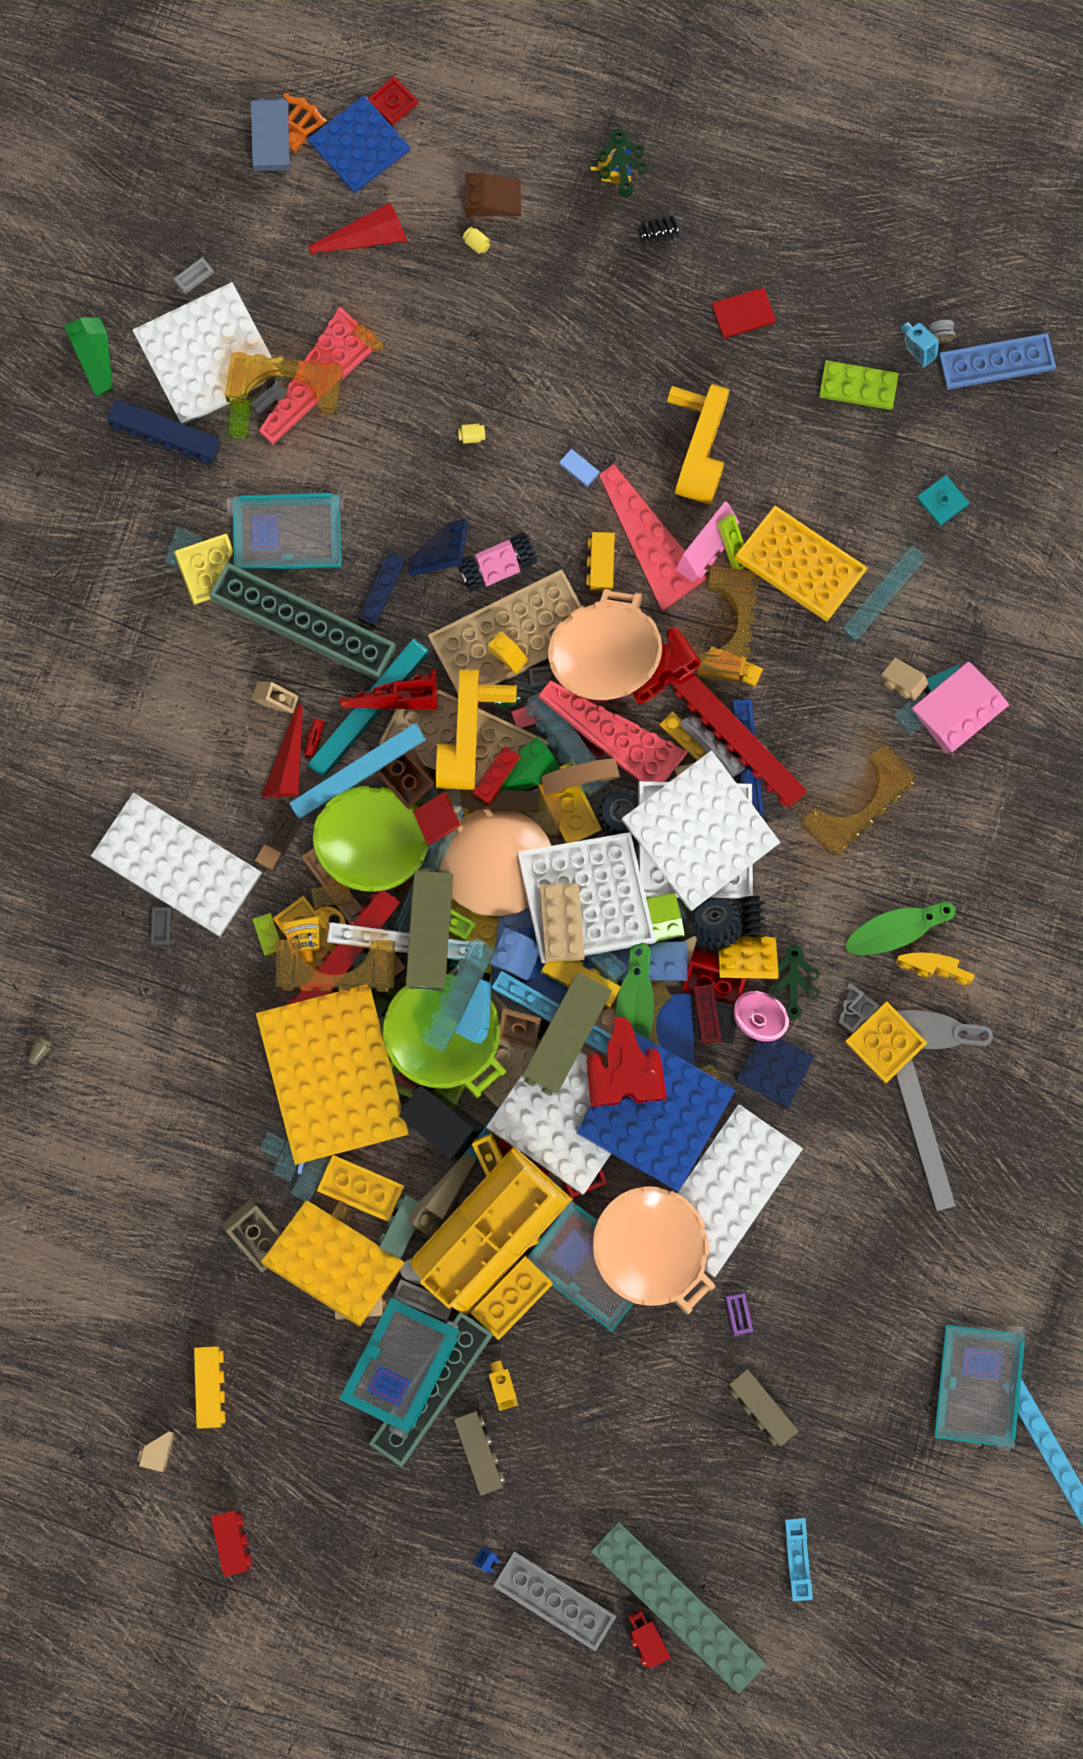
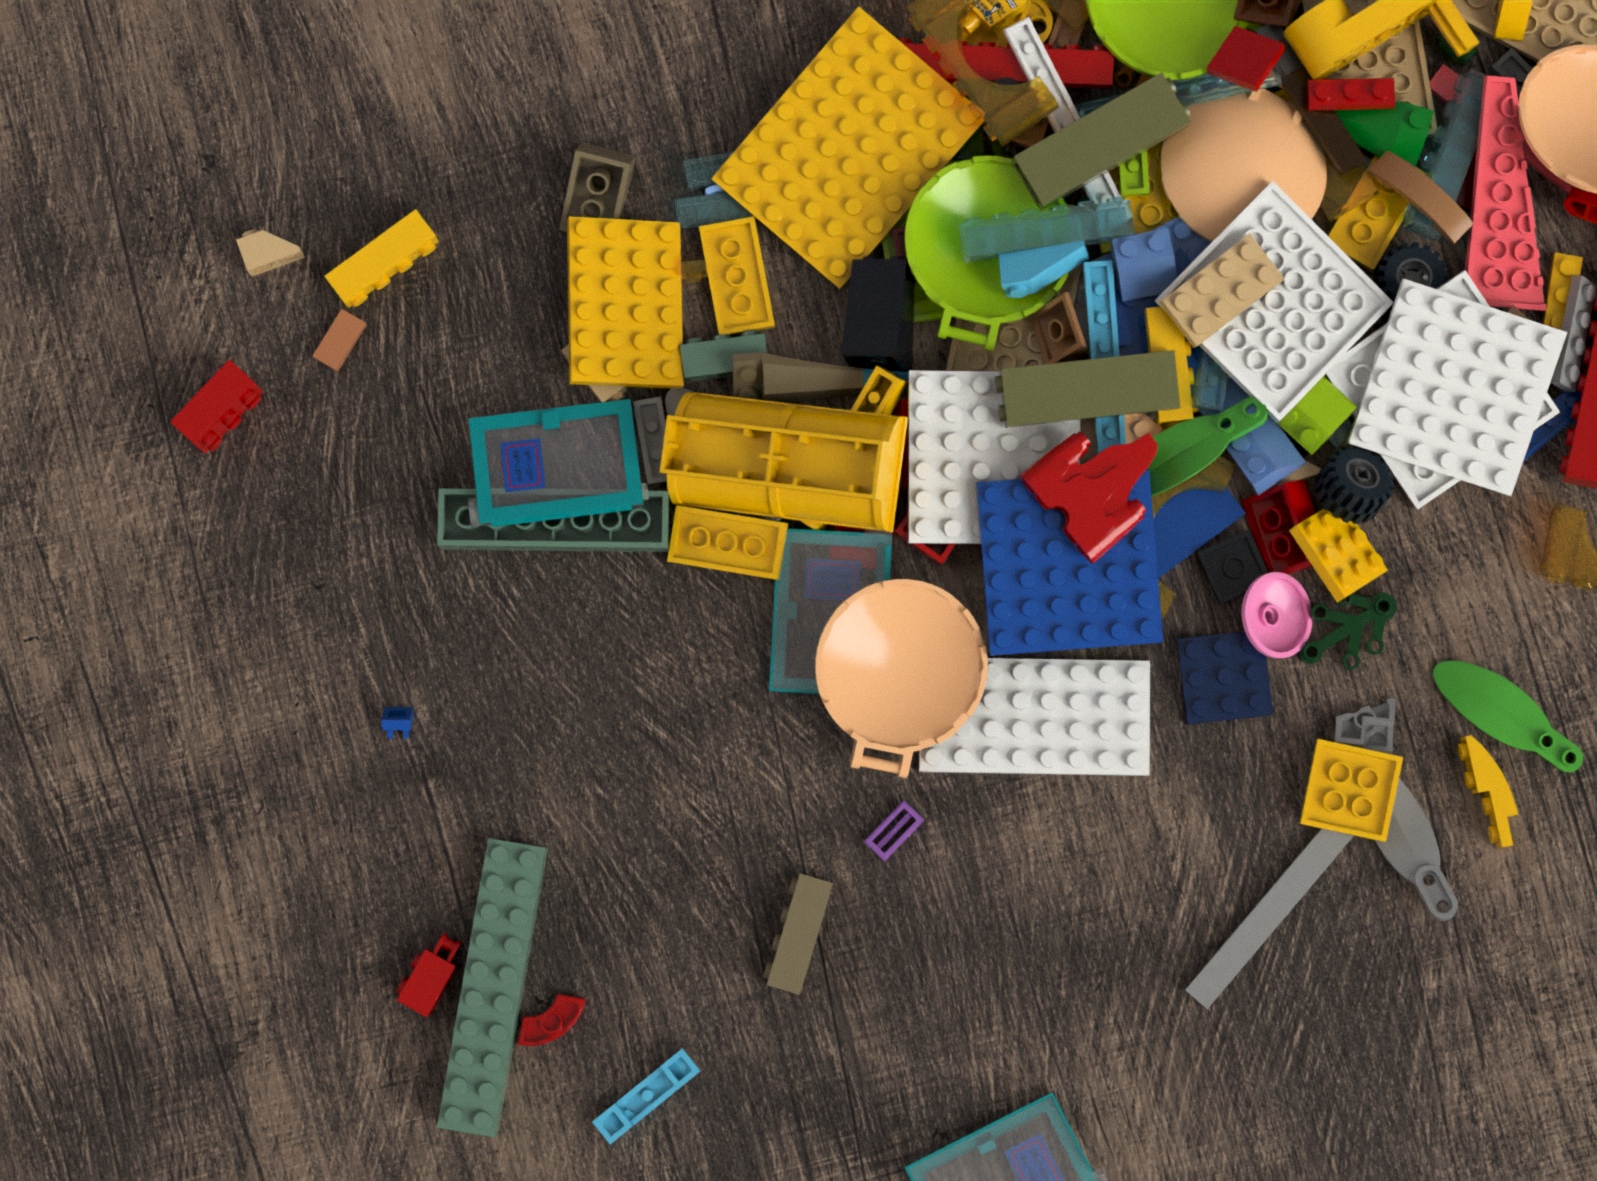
camera: 60 degrees right, 5 degrees up
clear light blue plate [260,1132,286,1159] -> none
dark tan brick [454,1411,506,1496] -> none
yellow torso [489,1361,518,1411] -> none
light grey plate [493,1552,617,1652] -> none
dark red plate [693,984,722,1045] -> none
black piece [741,896,766,937] -> none
none -> nougat tile [312,309,367,372]
none -> red tile [517,993,586,1046]

